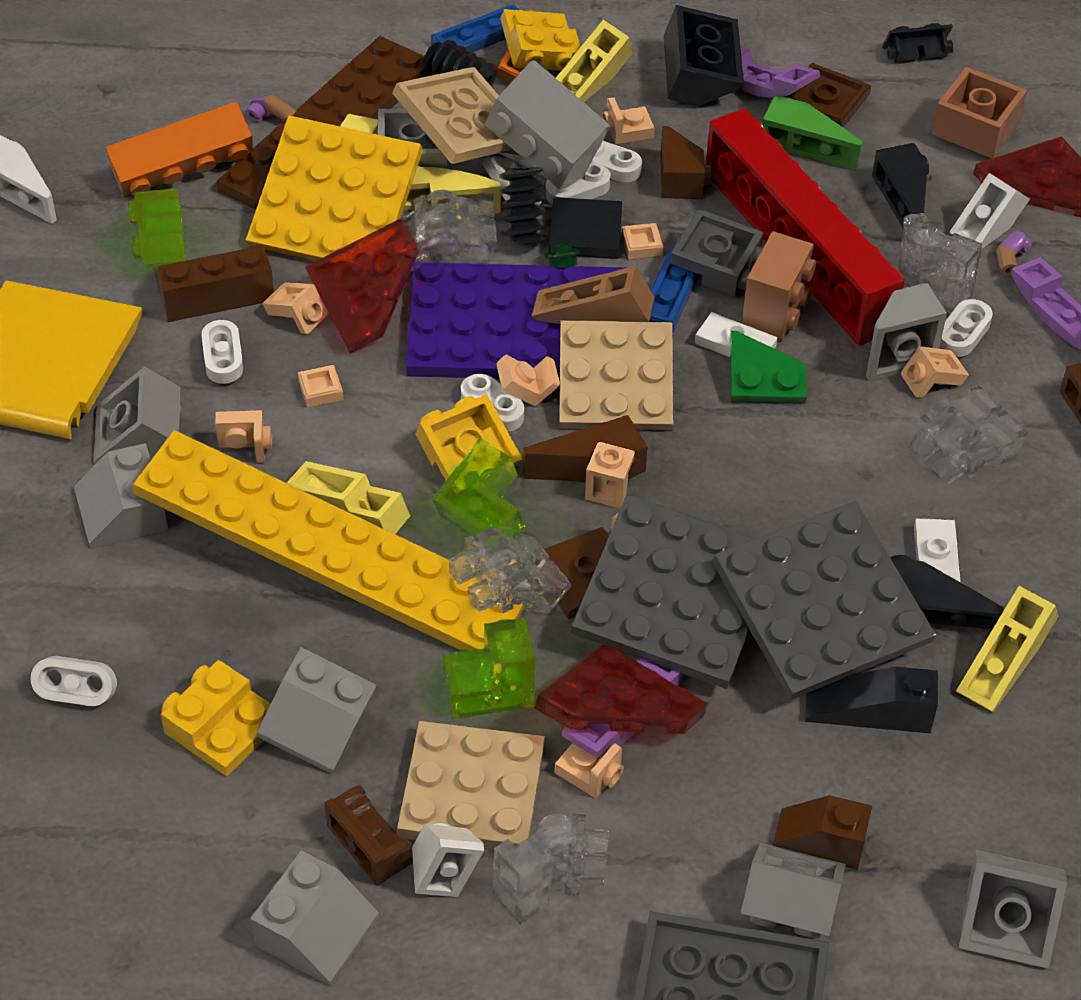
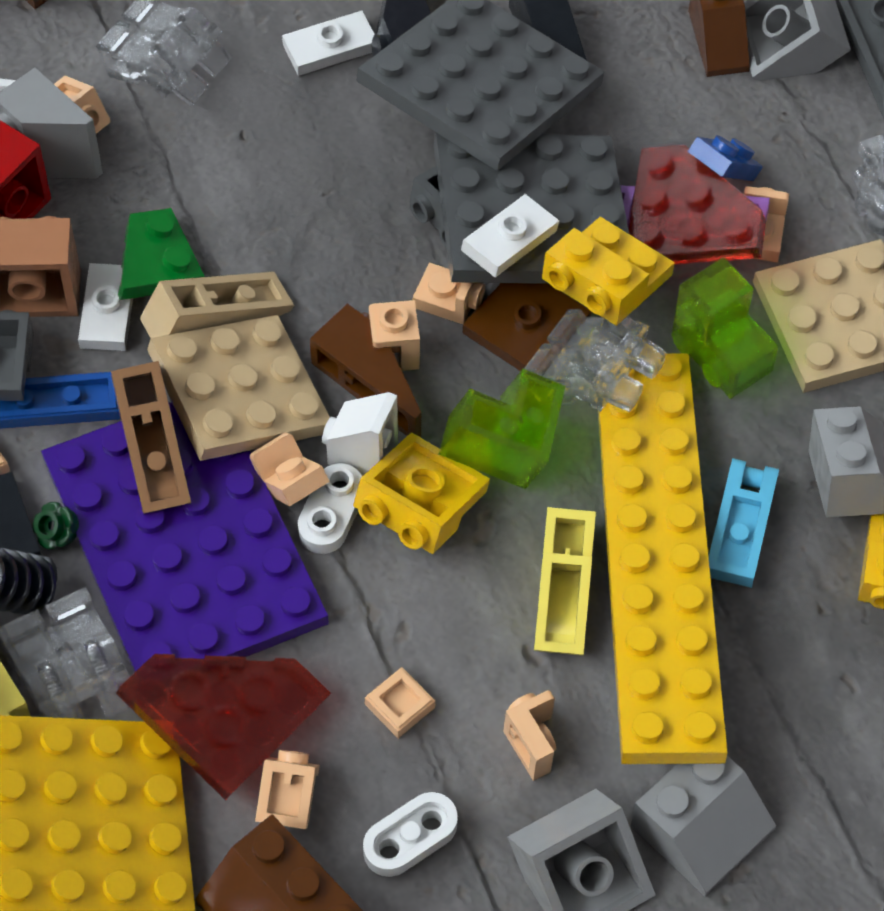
camera: 115 degrees left, 10 degrees up
none -> tan slope [140,272,294,338]
none -> white slope [322,392,398,476]
none -> white plate [461,194,559,278]
none -> yellow plate [542,217,675,326]
none -> blue plate [688,135,763,181]
none -> medium azure plate [709,458,779,588]

